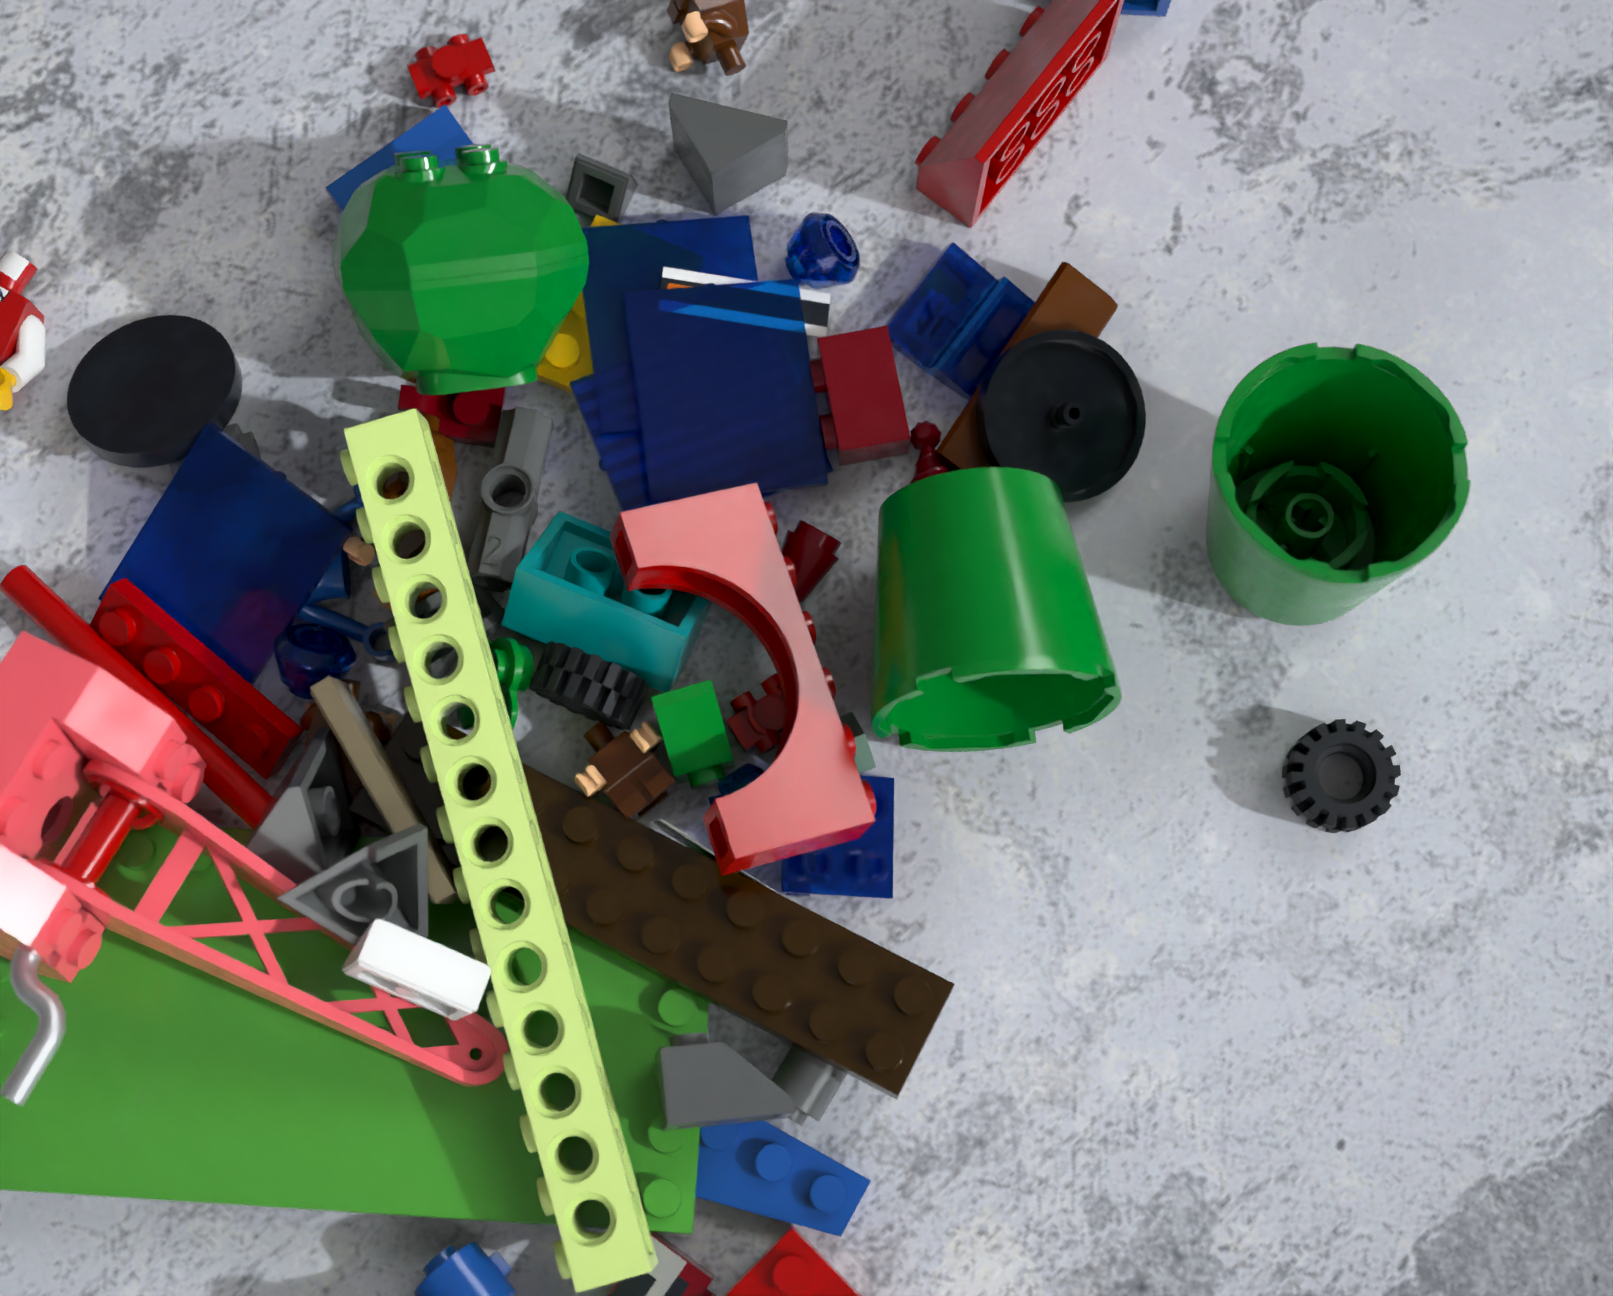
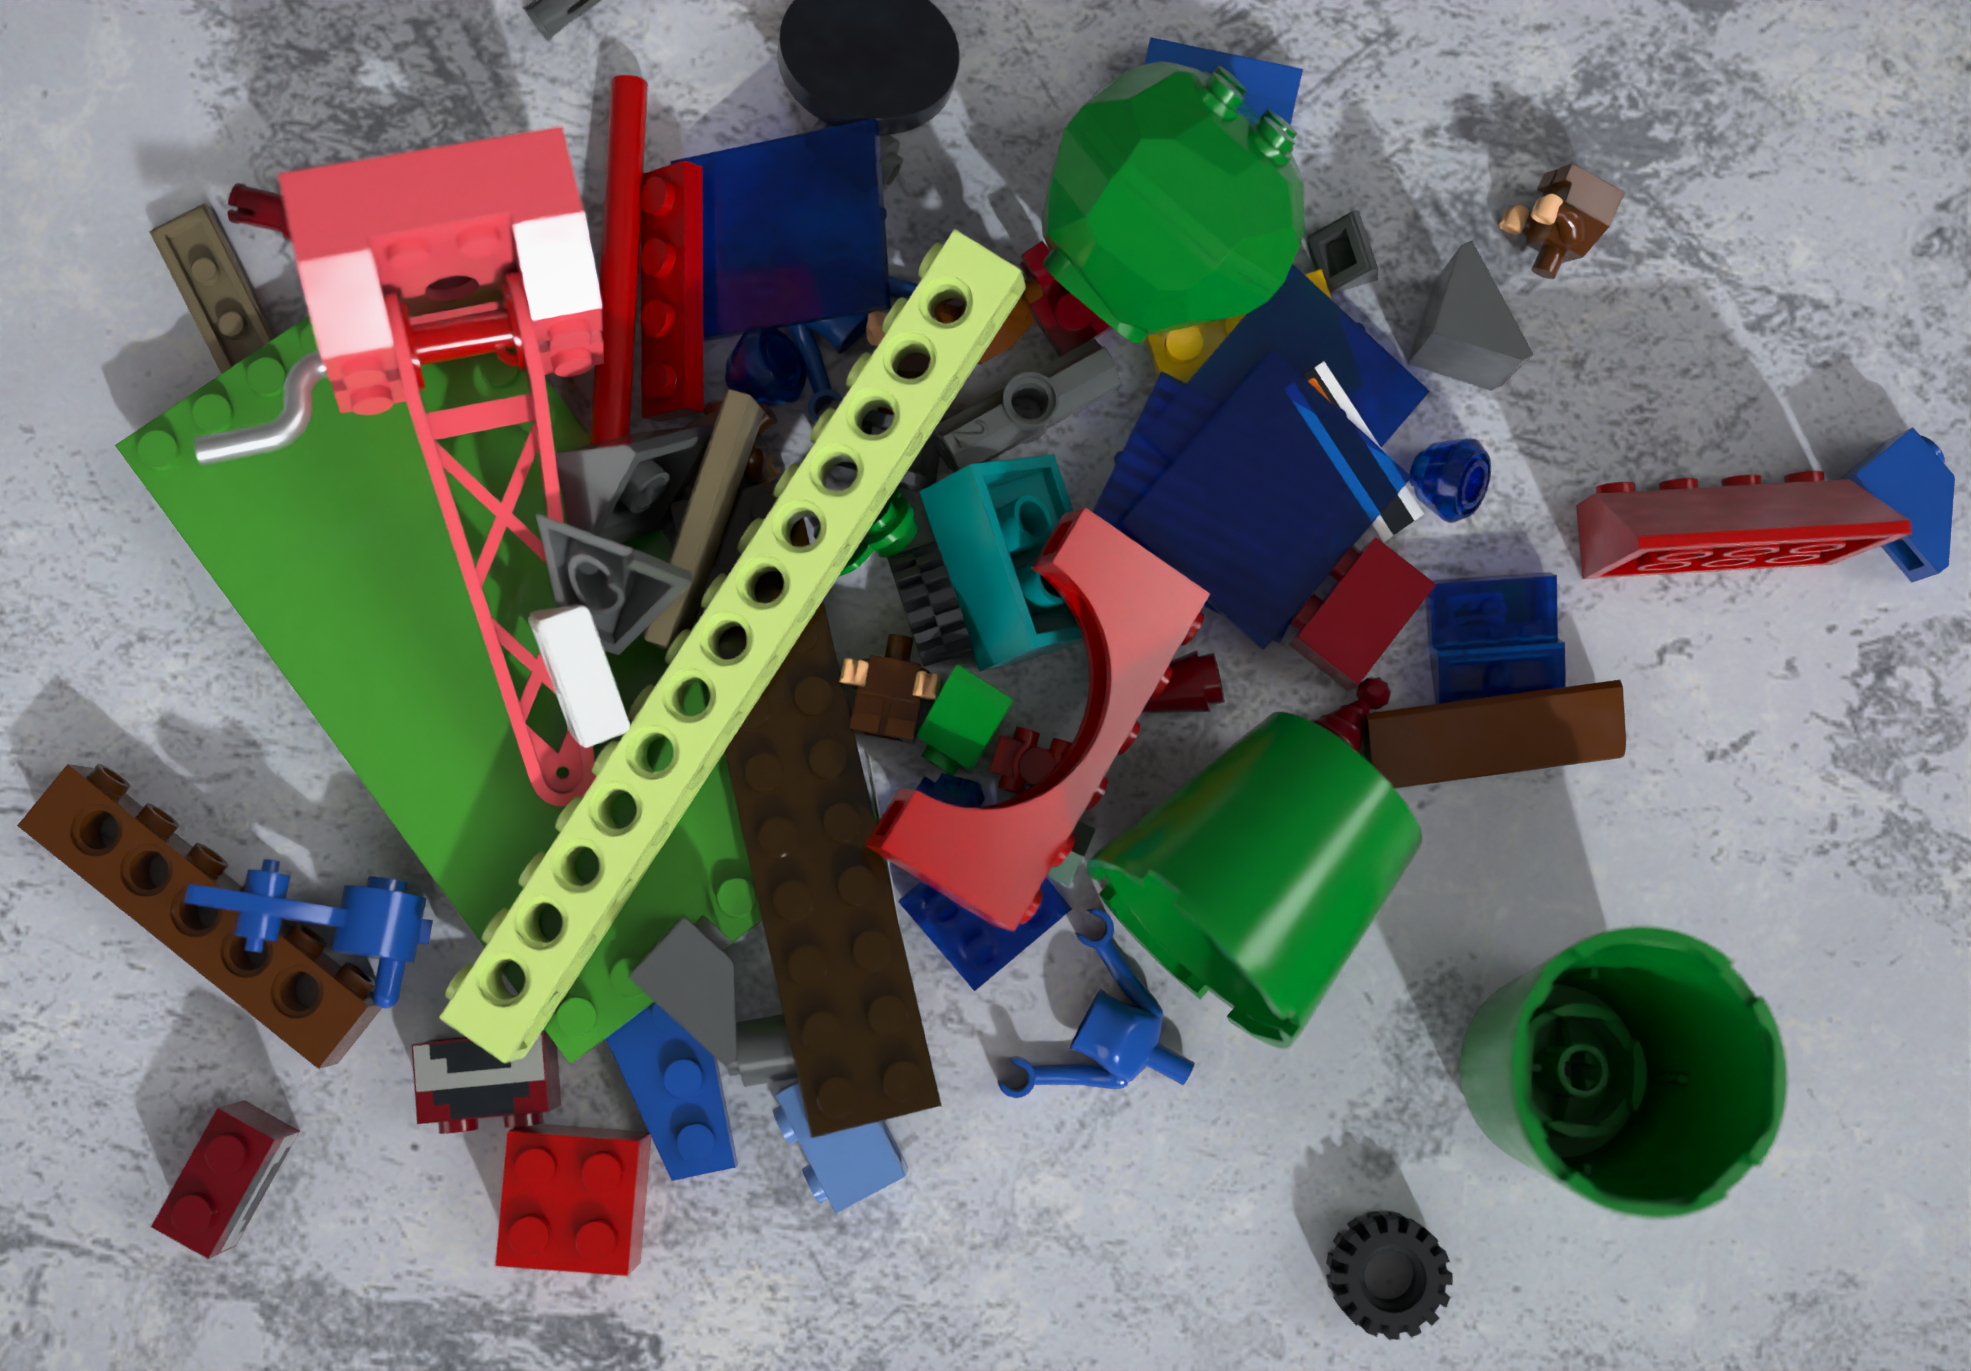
camera: 50 degrees right, 5 degrees up
red piece [407,34,495,108] -> none
black piece [976,329,1146,503] -> none
none -> medium blue brick [772,1080,908,1214]
none -> blue piece [997,909,1195,1098]

